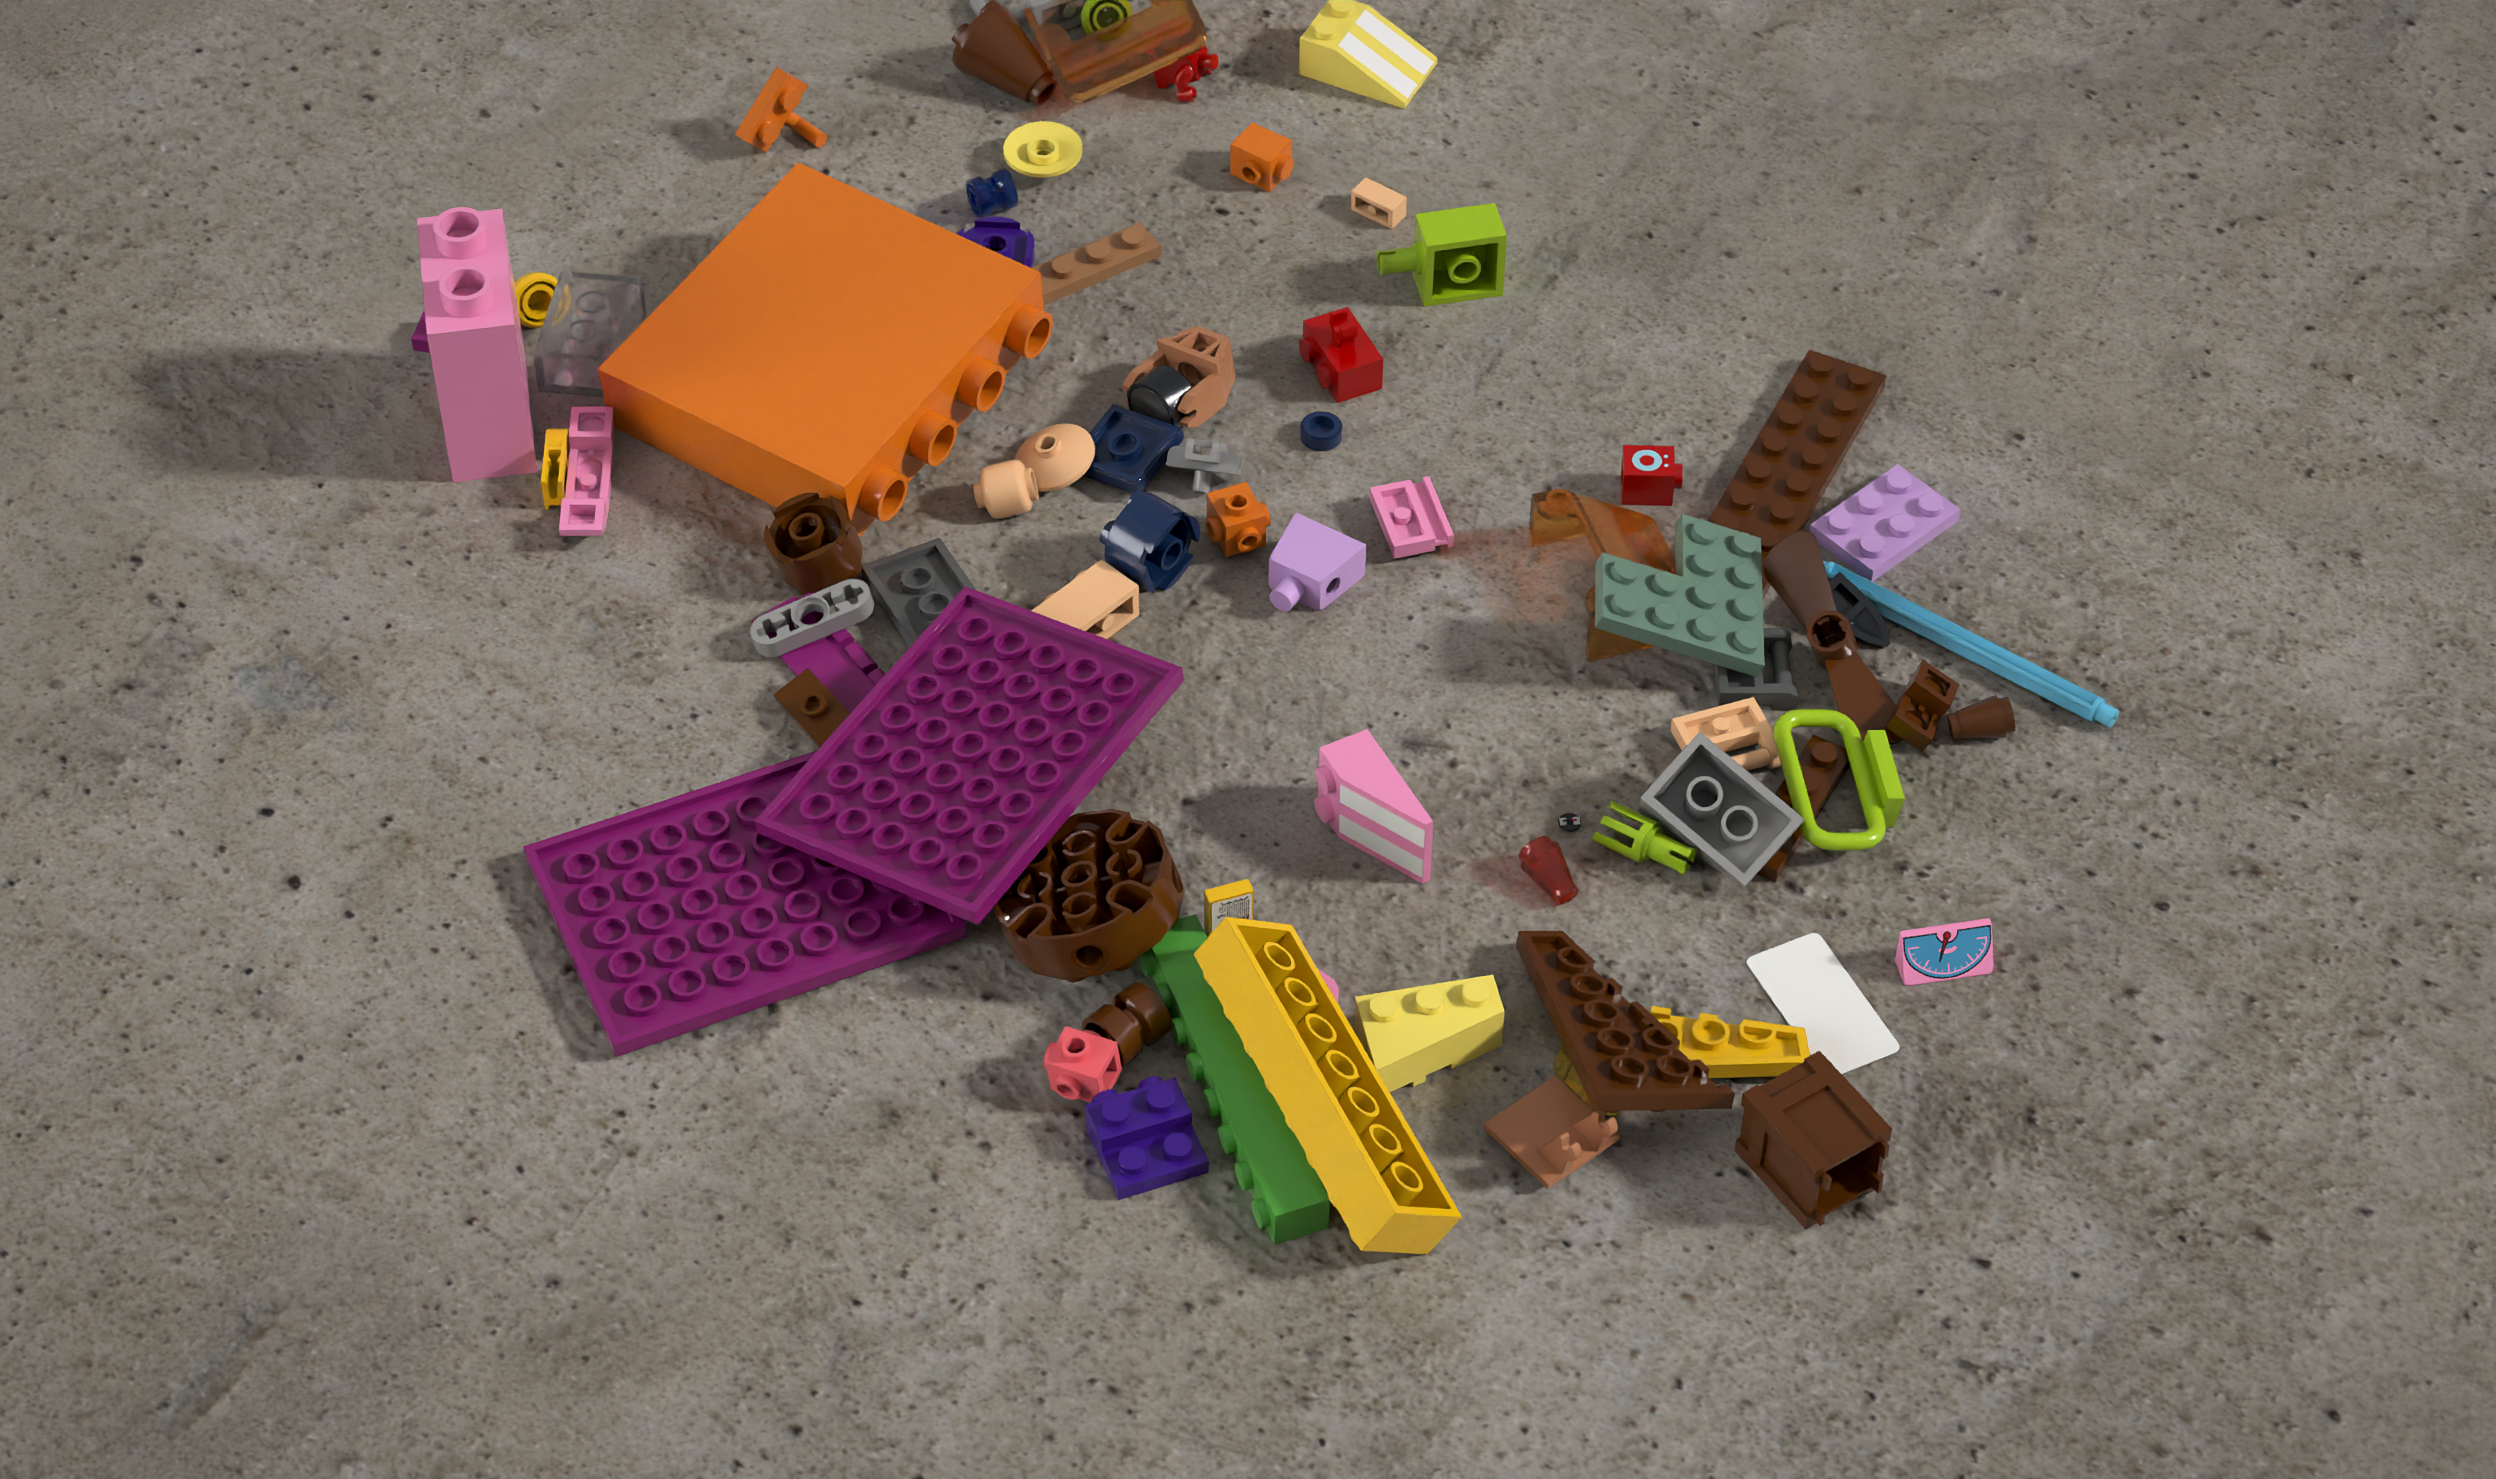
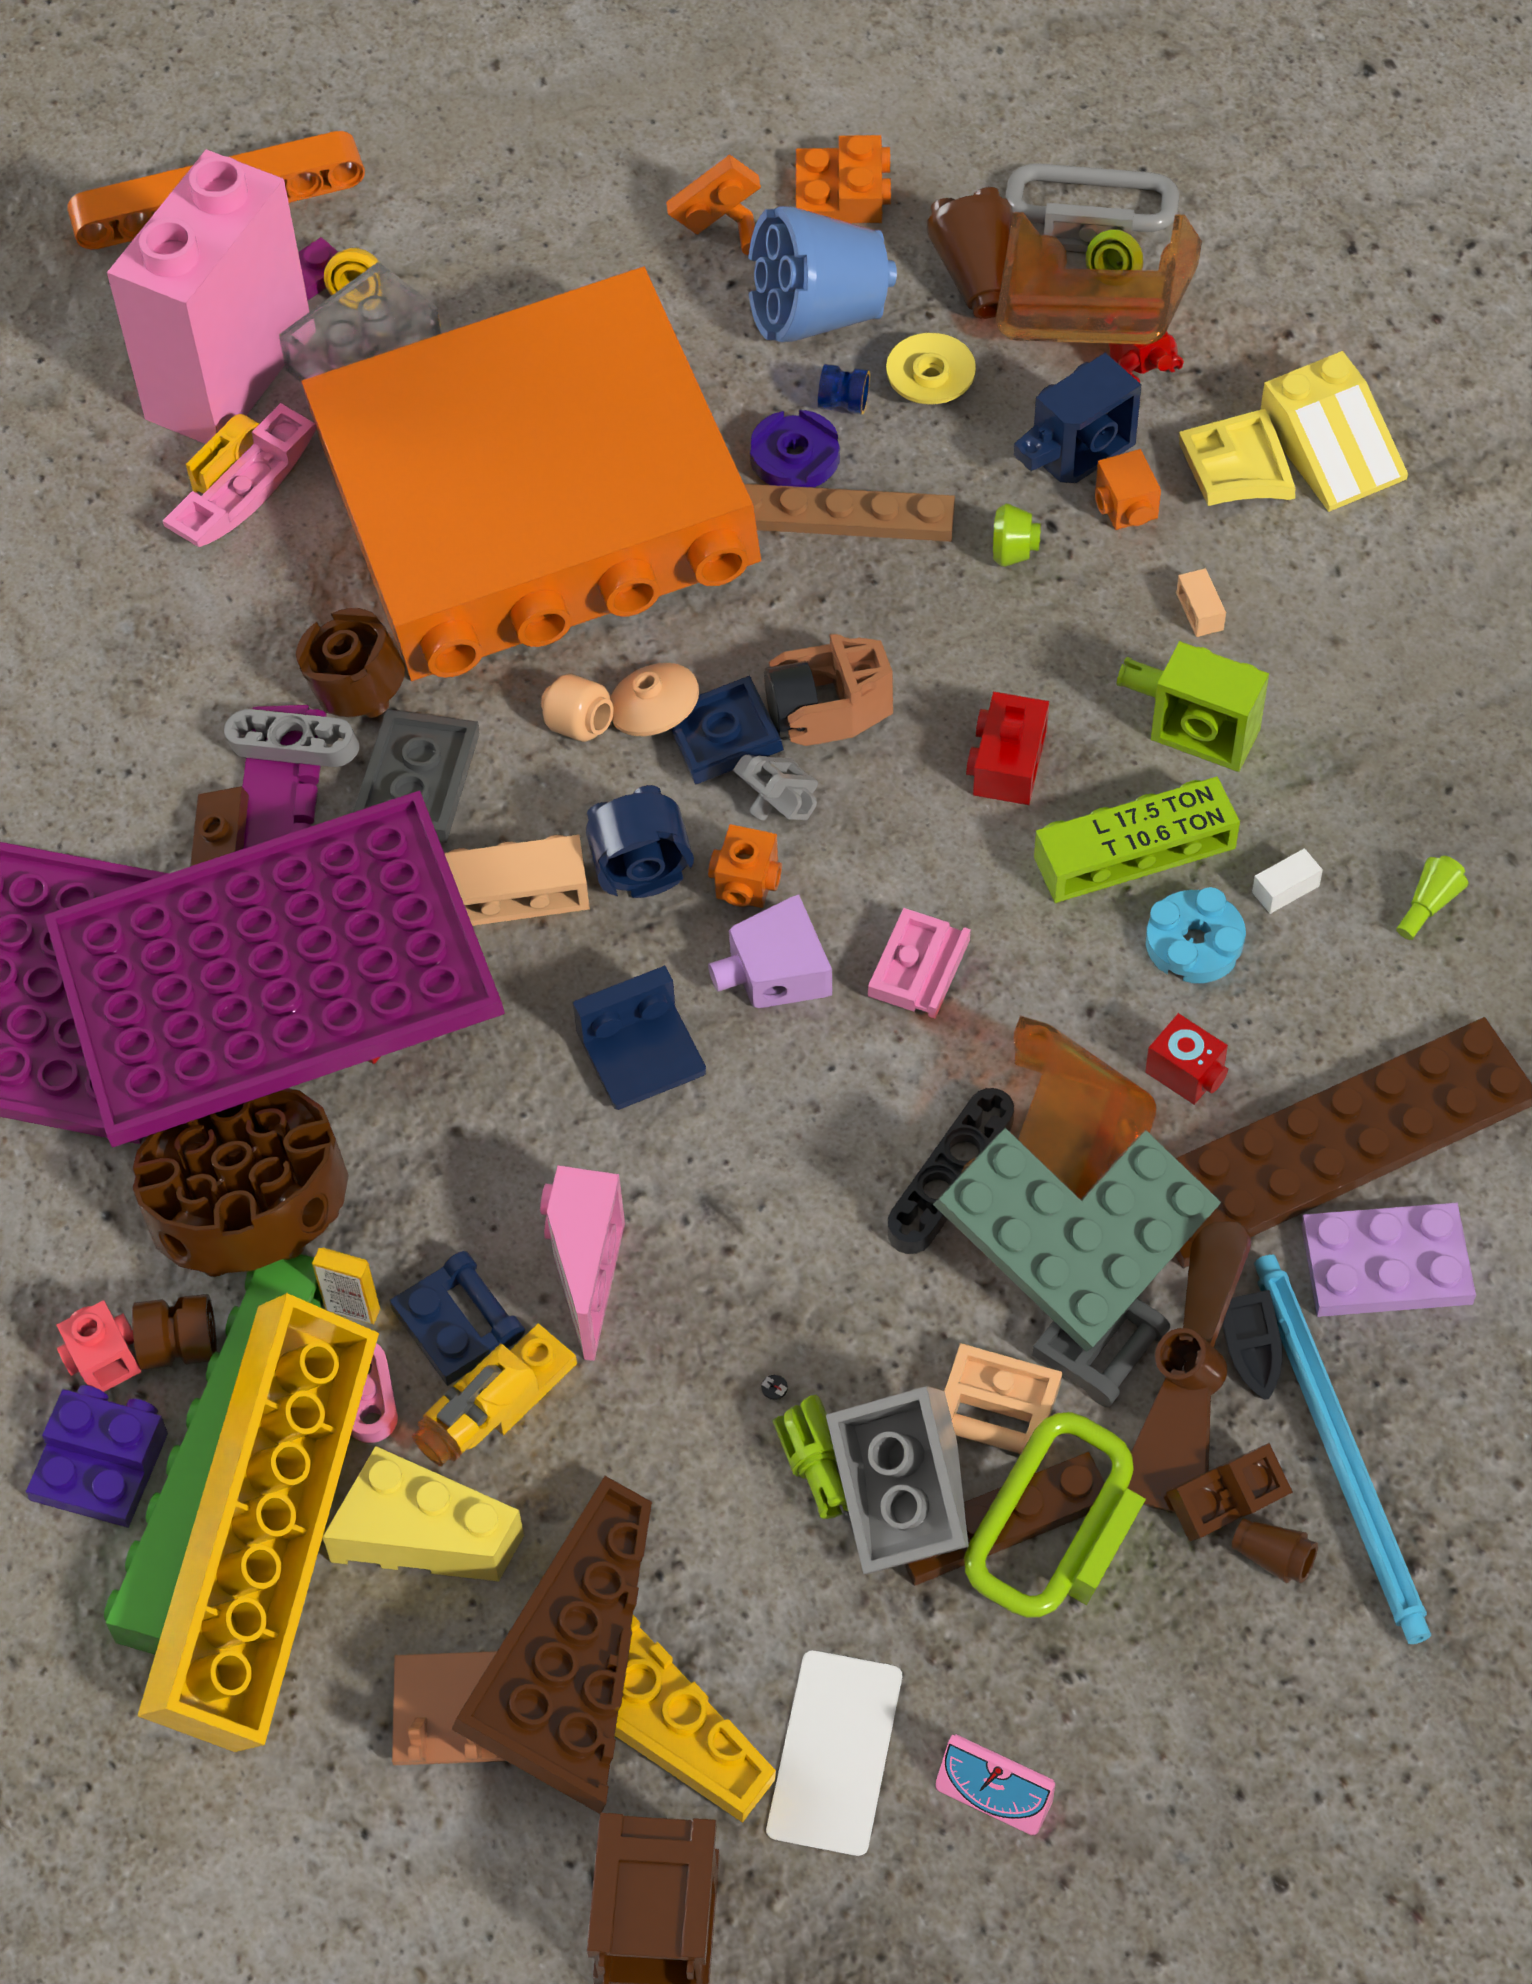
camera: 40 degrees right, 10 degrees up
dark blue tile [1300,411,1342,451] -> none
clear red cone [1519,836,1579,906] -> none
none -> orange beam [67,131,365,250]
none -> dark blue plate [389,1251,525,1386]
none -> yellow plate [412,1323,577,1467]
none -> dark blue bracket [573,965,706,1110]
none -> medium blue cone [748,206,897,342]
none -> orange plate [796,135,891,223]
none -> black beam [888,1088,1014,1254]
none -> lime cone [993,503,1041,567]
none -> dark blue hinge [1014,352,1142,483]
none -> lime brick [1034,776,1240,903]
none -> medium azure plate [1145,887,1246,983]
none -> light yellow plate [1179,409,1295,506]
none -> white piece [1252,848,1323,914]
none -> lime cone [1396,855,1469,940]

